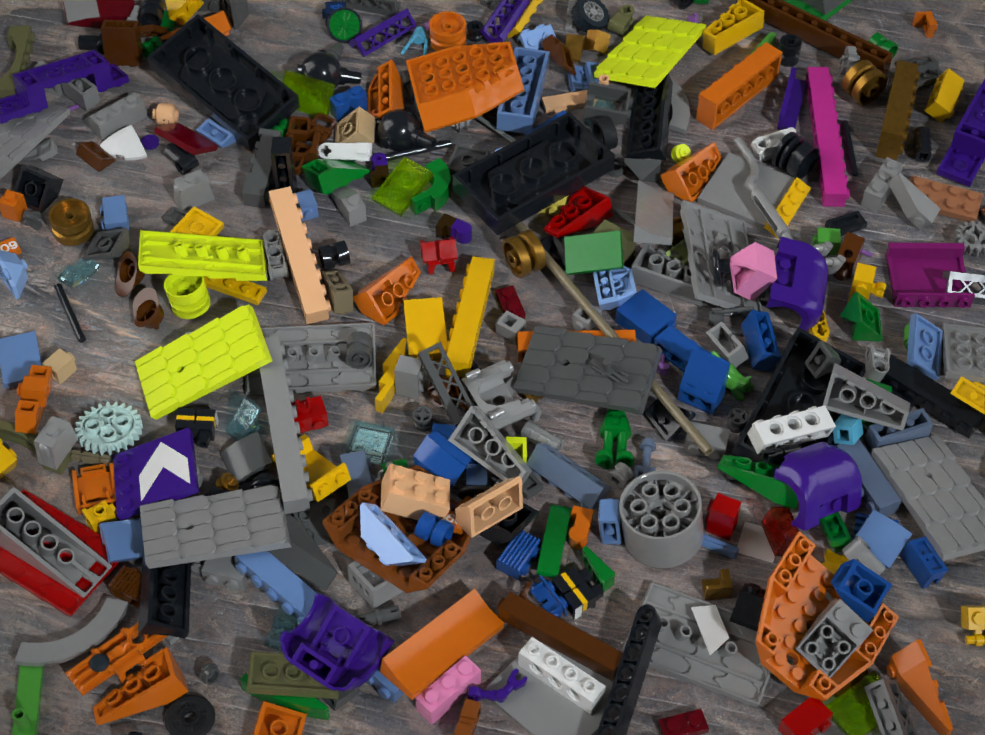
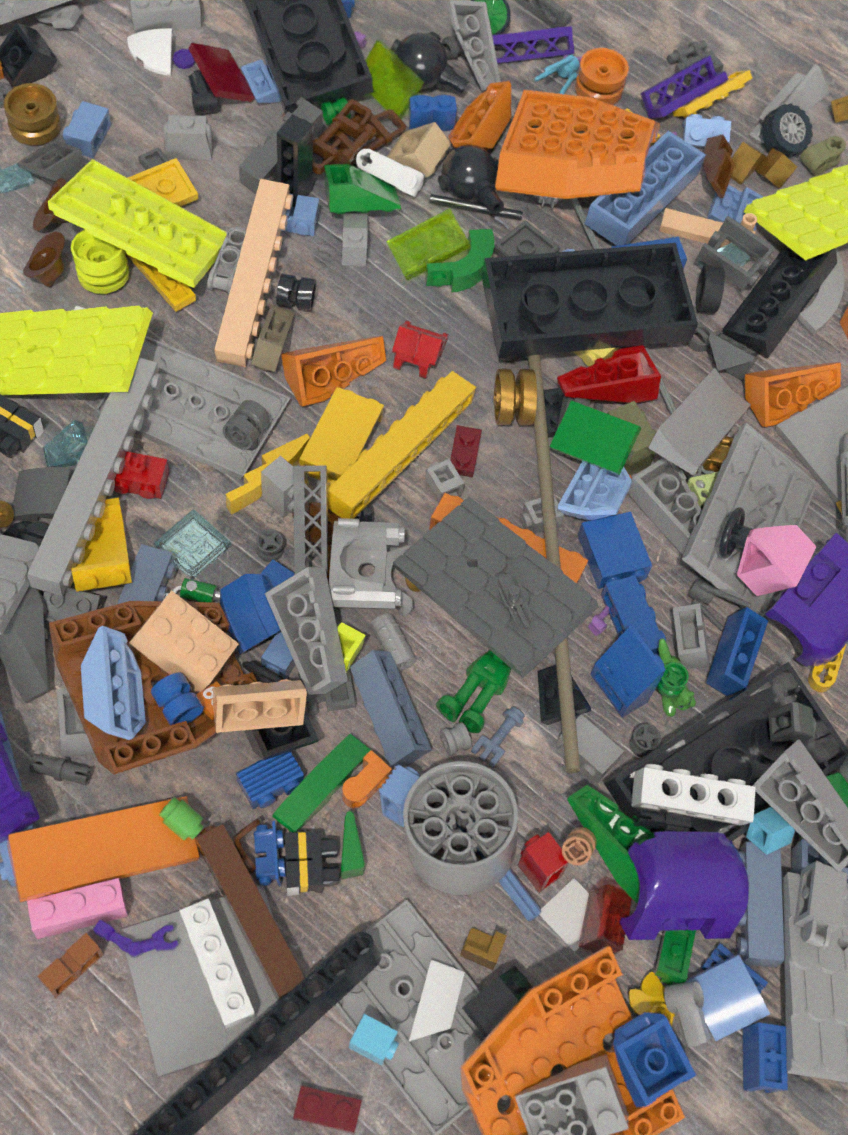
camera: 20 degrees right, 10 degrees up
reddish brown slope [76,141,116,172] -> none
light nougat head [152,103,179,126] -> none
dark brown leg [370,153,390,188] -> none
leg [436,213,472,244] -> none
black wheel [467,20,484,42] -> none
neon yellow wheel [671,144,691,163] -> none
none -> bright green brick [159,797,204,841]
none -> medium azure brick [349,1014,399,1066]
none -> light grey wedge [448,0,501,91]
none -> nougat wheel [562,827,596,866]
none -> green wheel [657,662,689,698]
none -> light grey brick [794,861,848,950]

